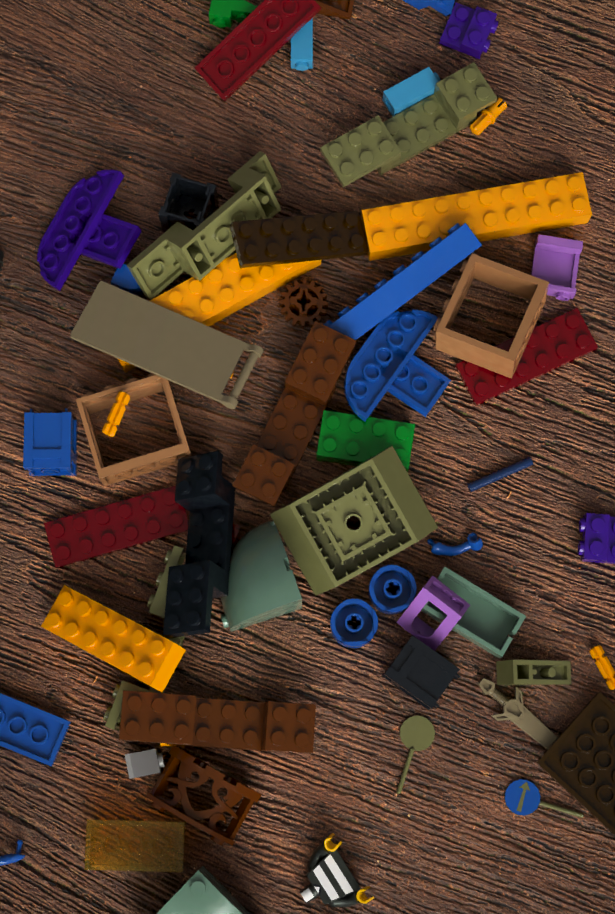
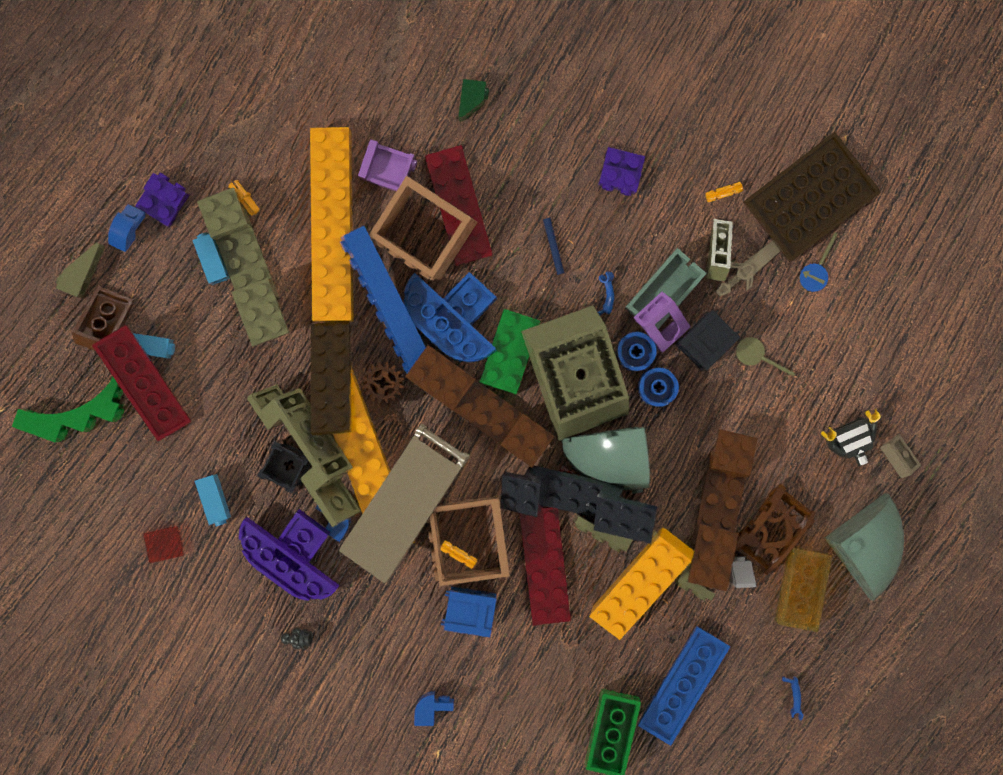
camera: 80 degrees left, 10 degrees up
none -> clear red piece [143,526,184,563]
none -> dark azure brick [195,474,231,527]

